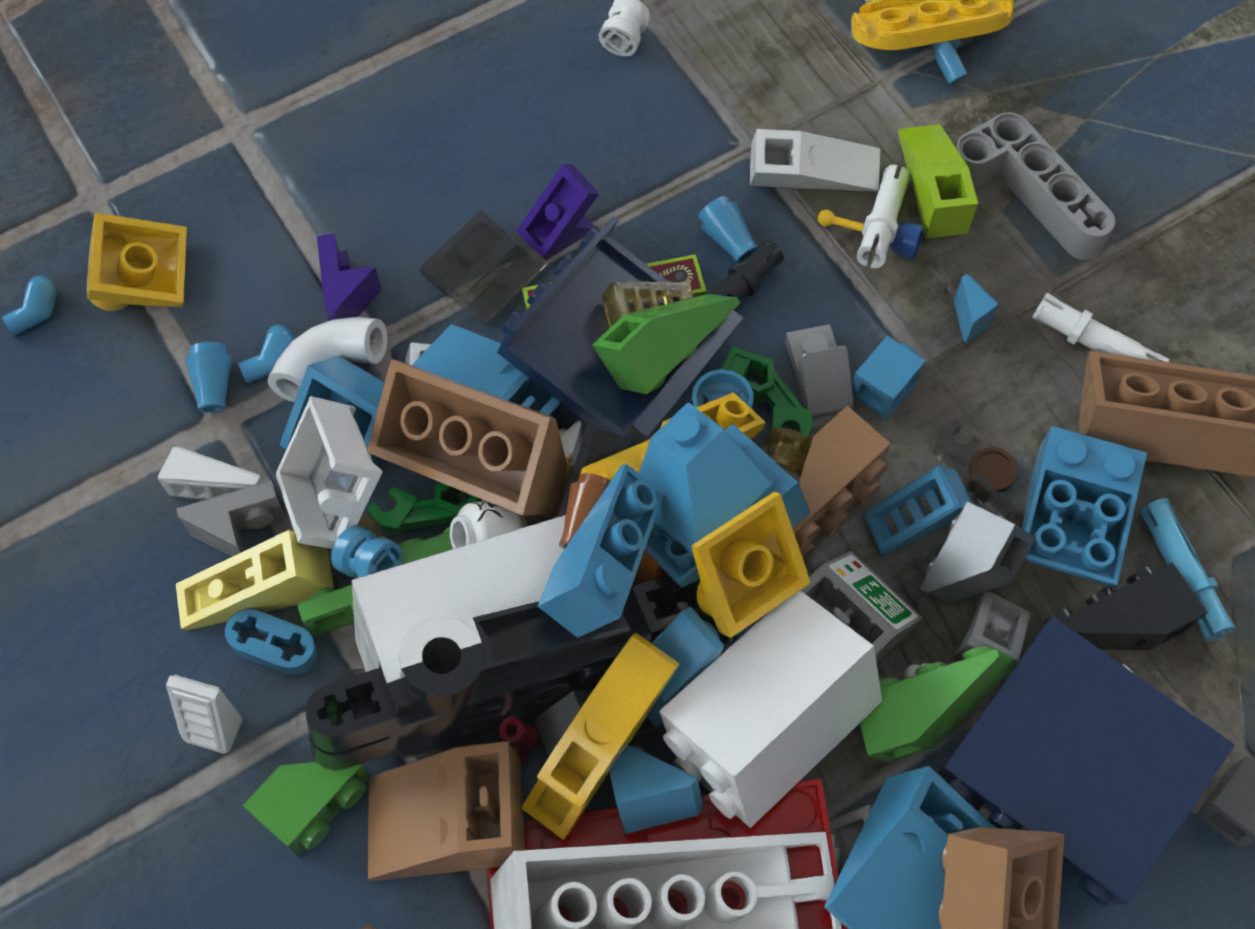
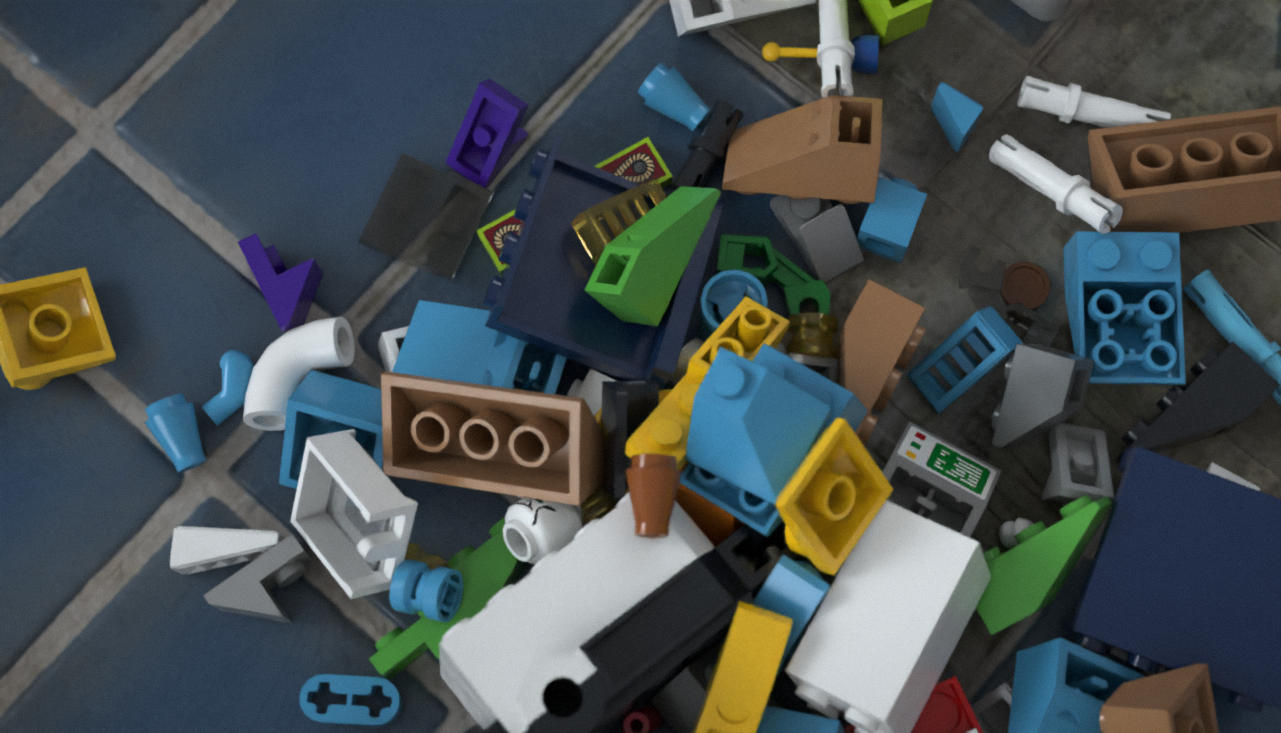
camera: 15 degrees left, 10 degrees up
light yellow slope [176,530,334,630] -> none
green piece [366,483,483,536] -> none
dark azure slope [537,464,664,638] -> none
none -> medium nougat slope [722,95,882,204]
none -> white pin [989,134,1123,234]

